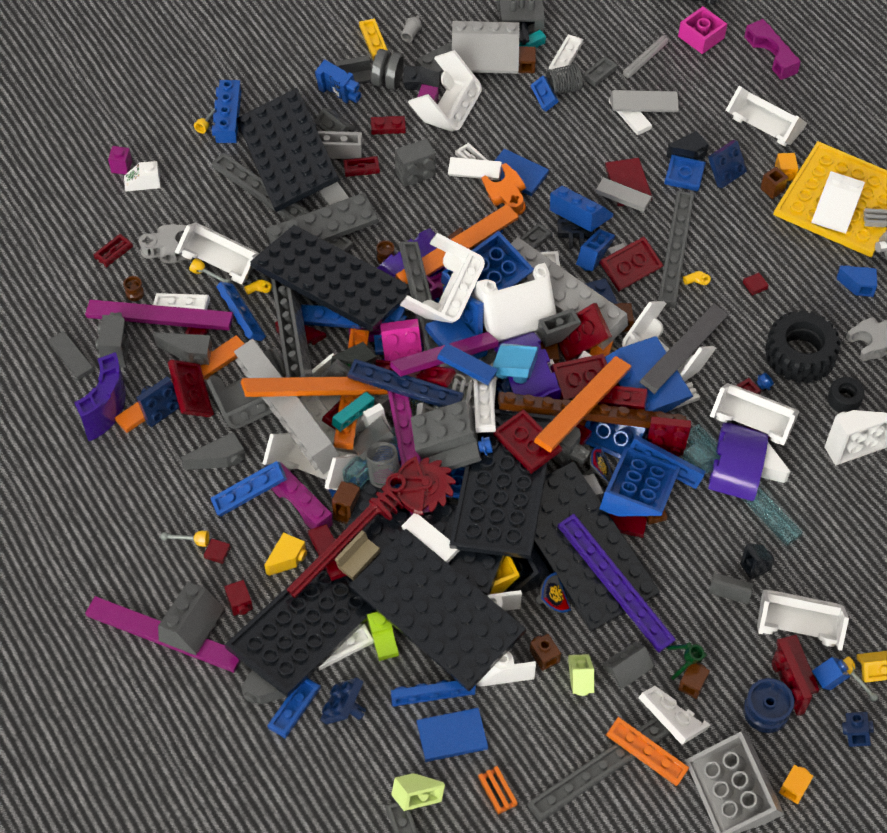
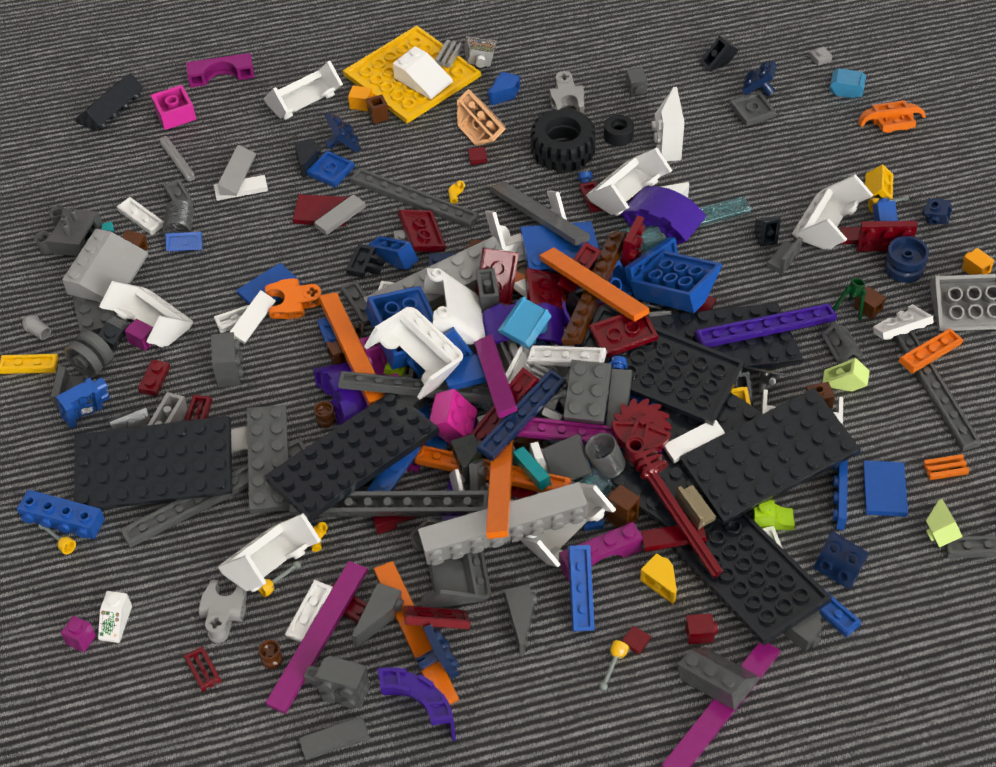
camera: 70 degrees left, 5 degrees down
blue plate [216,281,266,341] -> none
blue tile [437,343,498,385] -> none
blue slope [550,186,613,232] -> none
none -> light nougat wedge [457,89,506,146]

